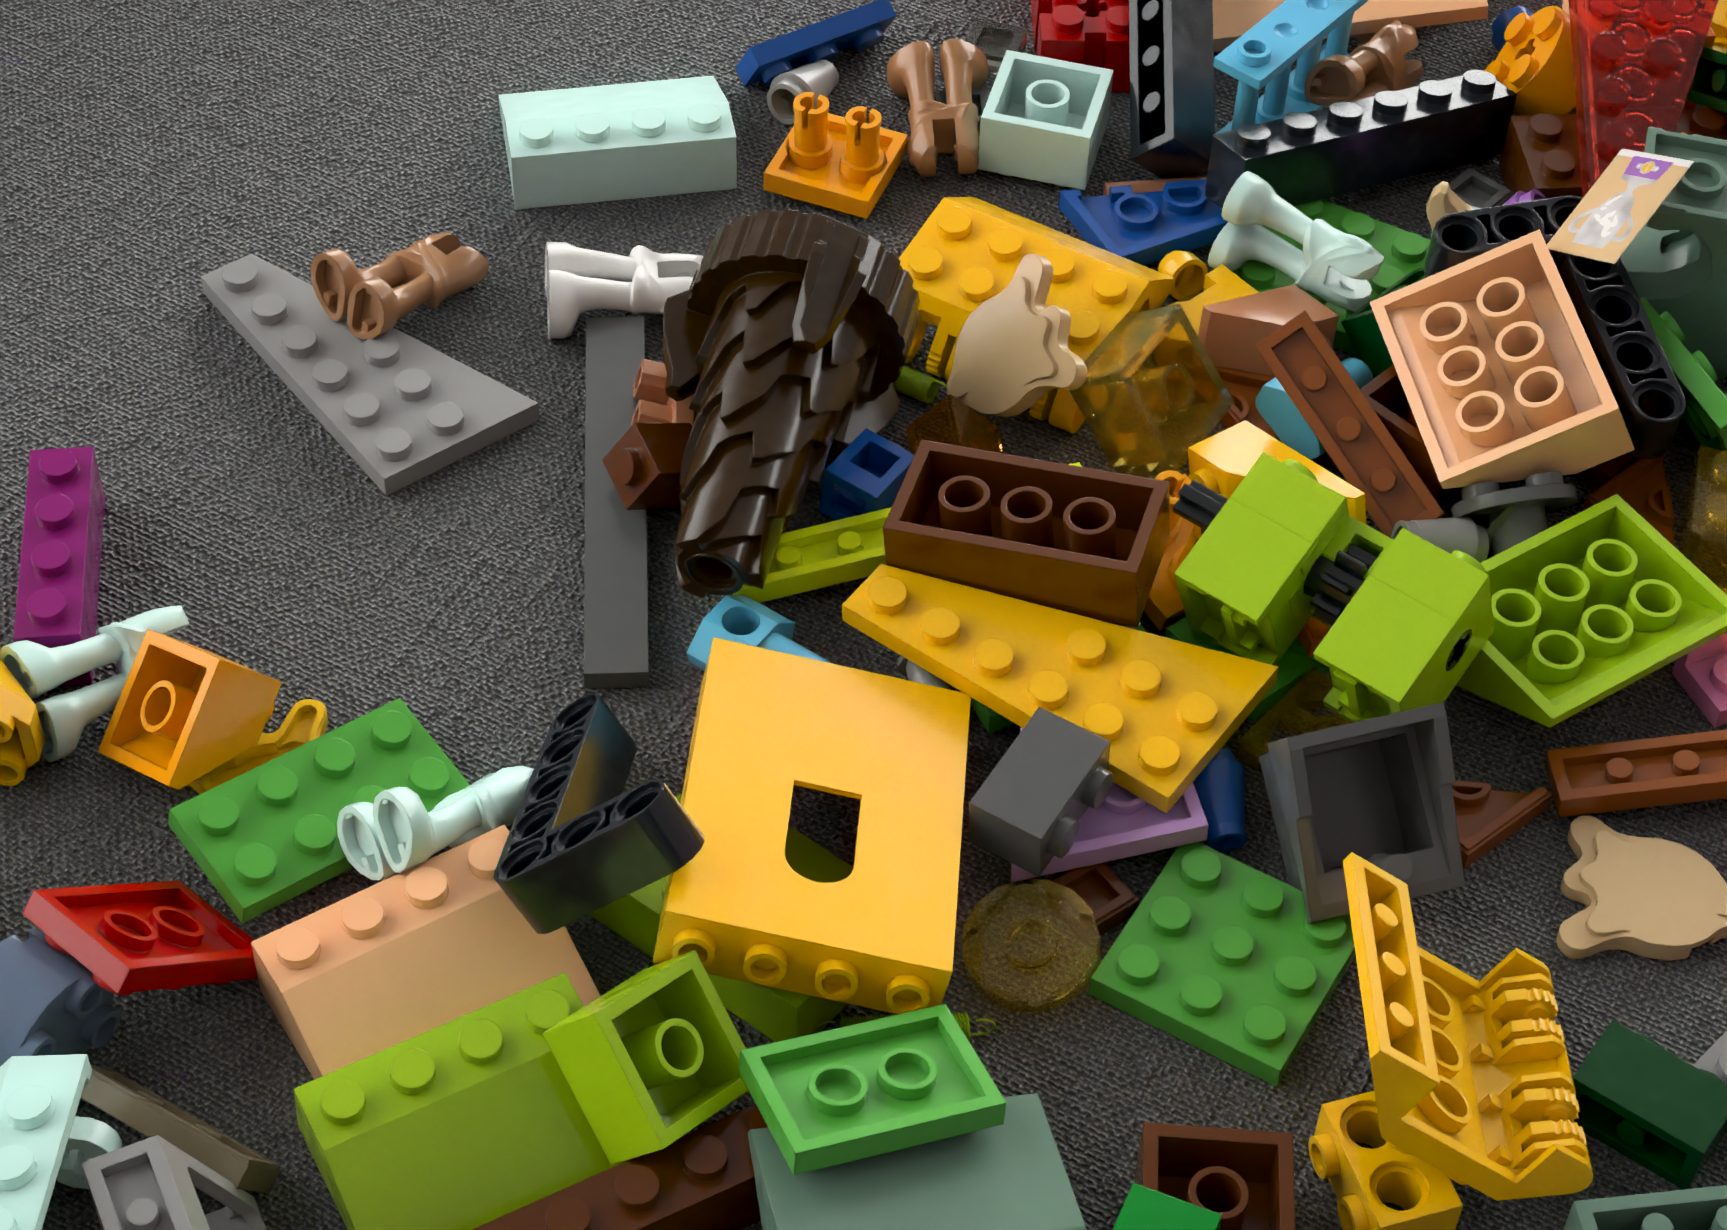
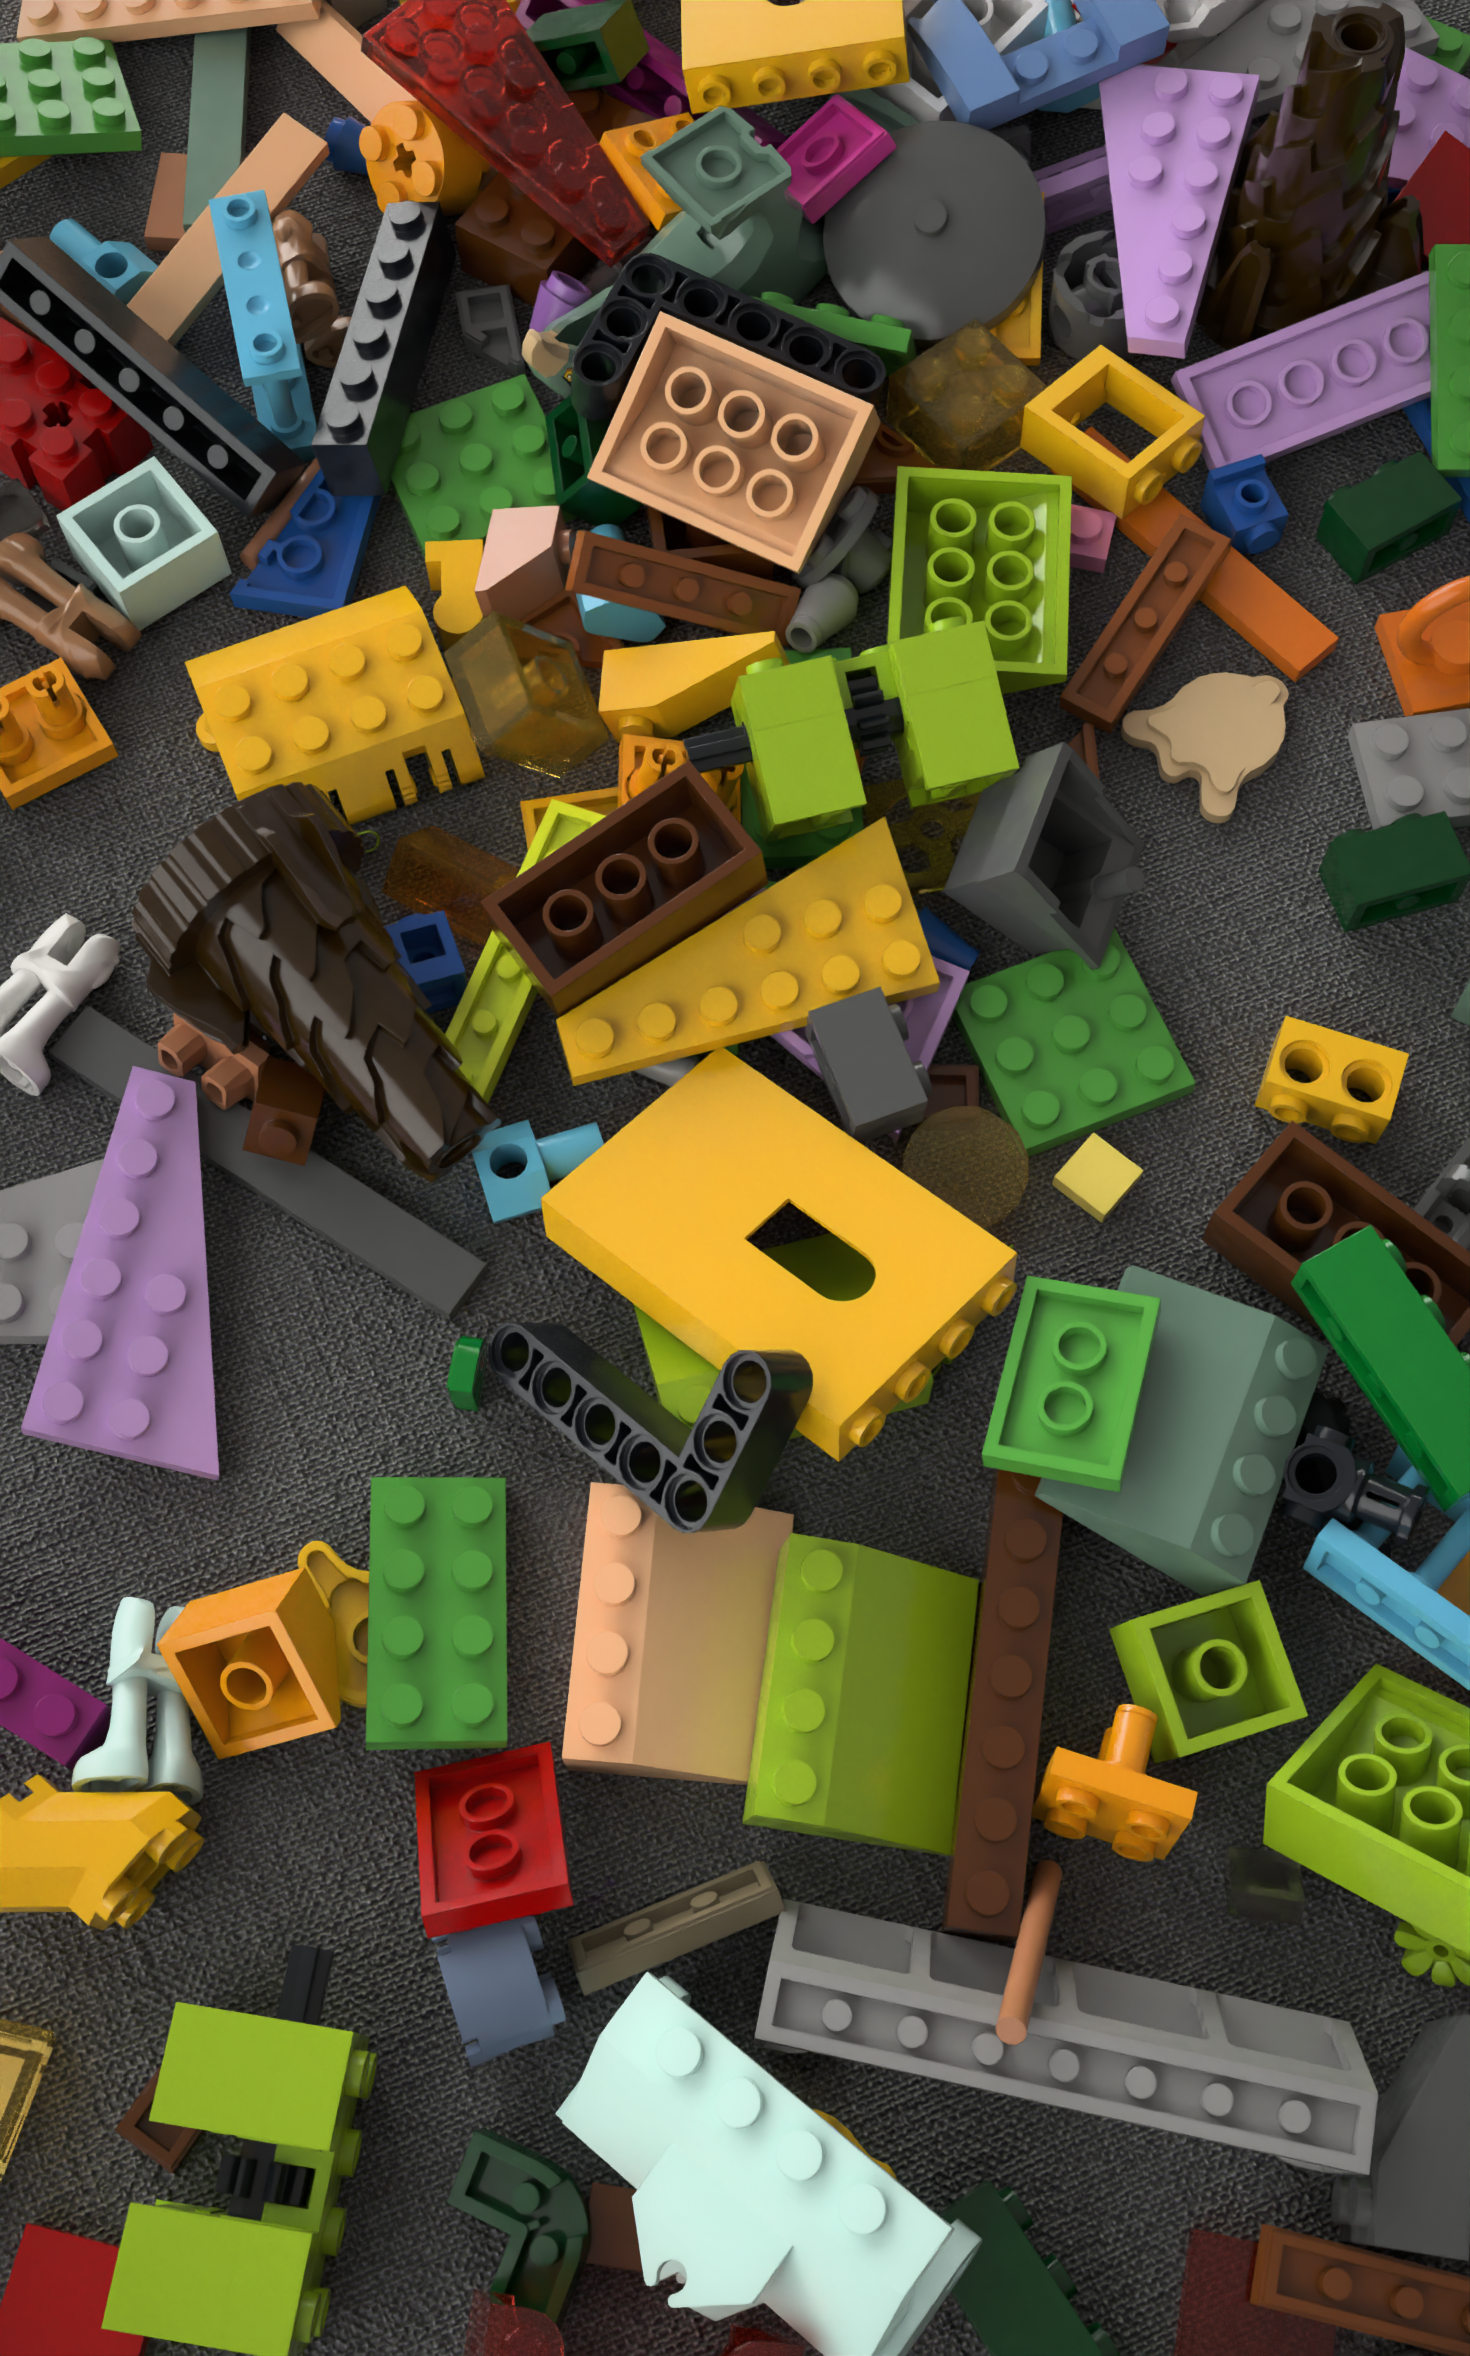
camera: 50 degrees left, 20 degrees up
light aqua piece [337,766,534,881] -> none
lime brick [542,950,748,1165] -> none
tan tile [947,253,1087,417] -> none
yellow hinge [1158,250,1208,301] -> none
light aqua piece [1208,171,1384,312] -> none
yellow slope [1343,852,1594,1201] -> none
sticker [1547,149,1694,264] -> none
none -> lavender wing [21,1066,219,1481]
none -> green tile [446,1336,487,1412]
none -> light yellow tile [1052,1132,1144,1223]

